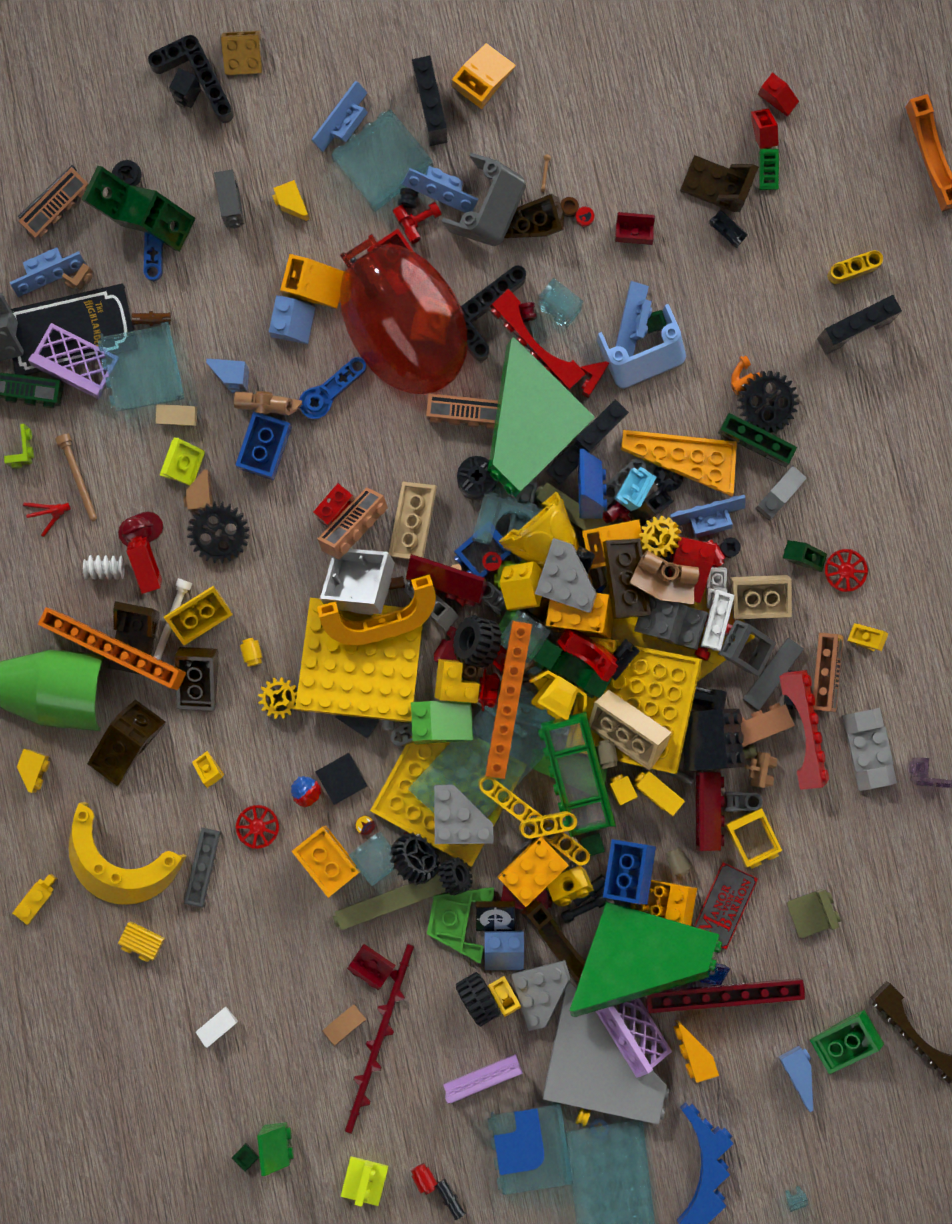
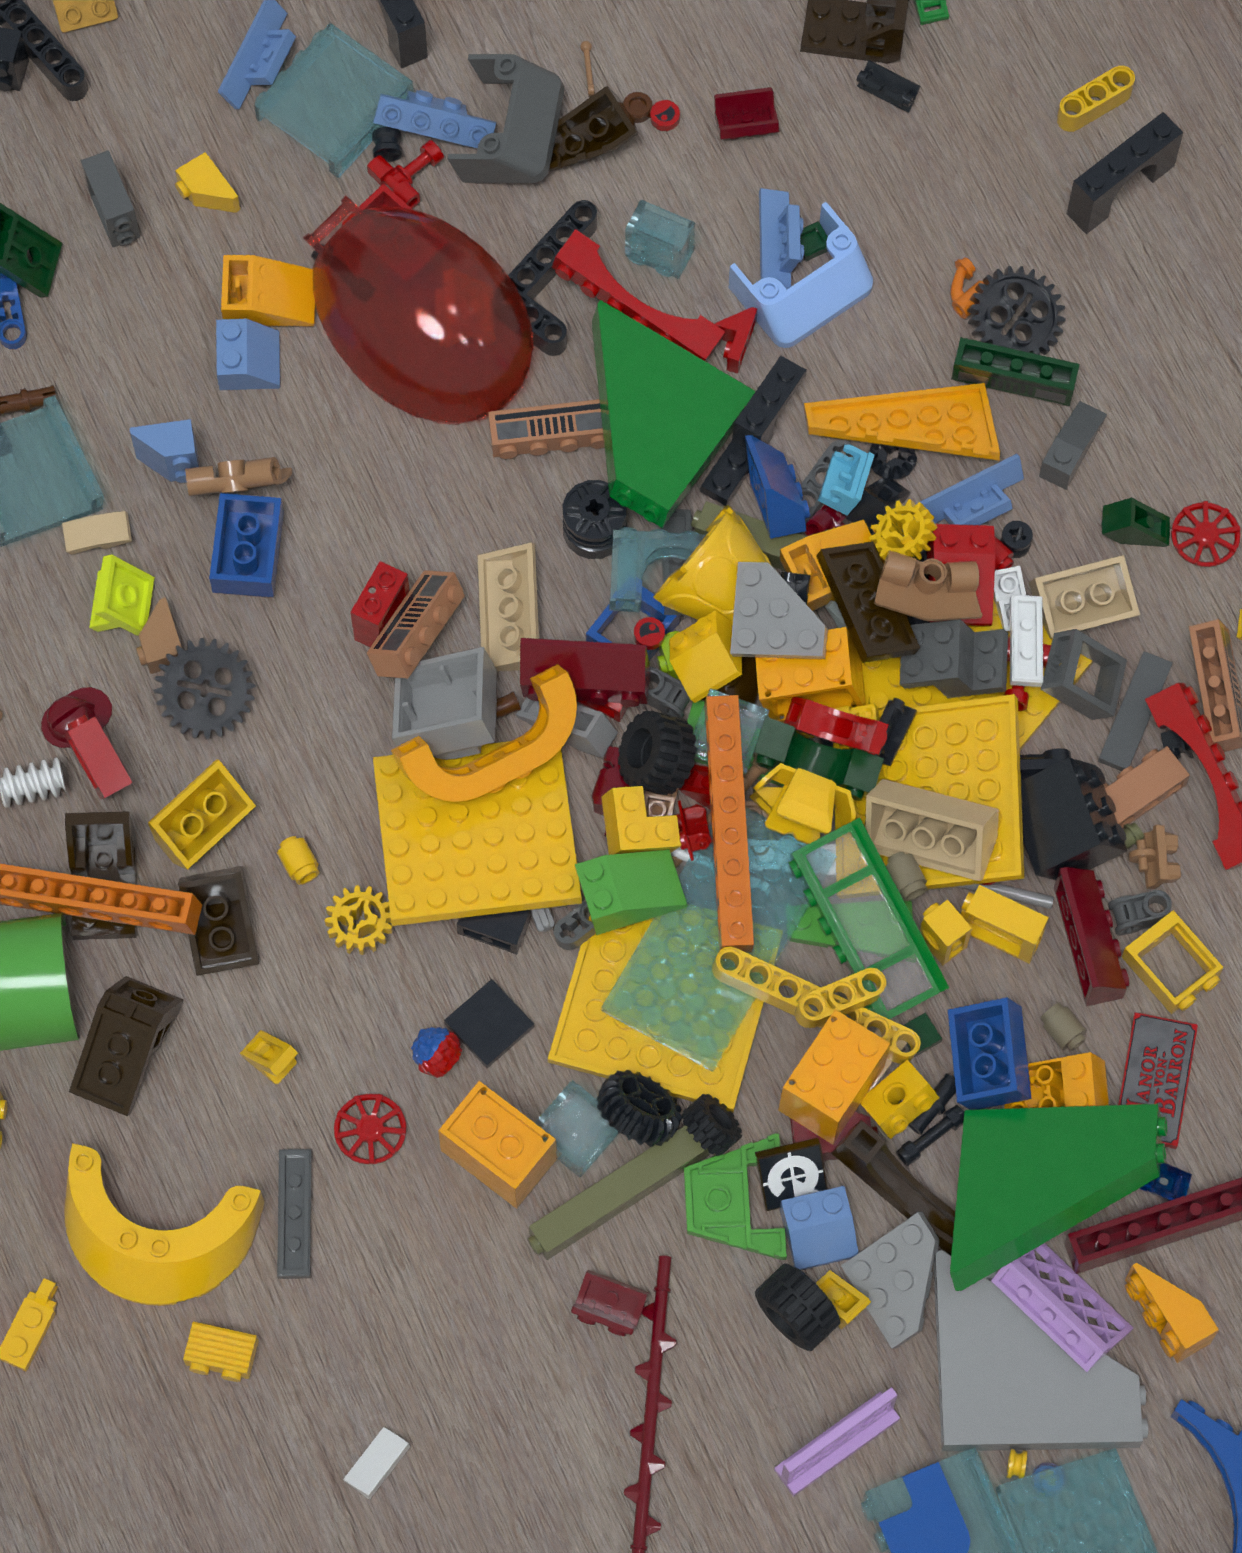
camera: 15 degrees left, 15 degrees down
white piece [154,578,193,660] -> none
blue beam [299,357,366,419] -> none
medium nougat slope [322,1004,366,1046] -> none
tile [355,815,375,835] -> none
light grey plate [434,785,493,844] -> none
dark red wheel [519,302,537,322] -> none

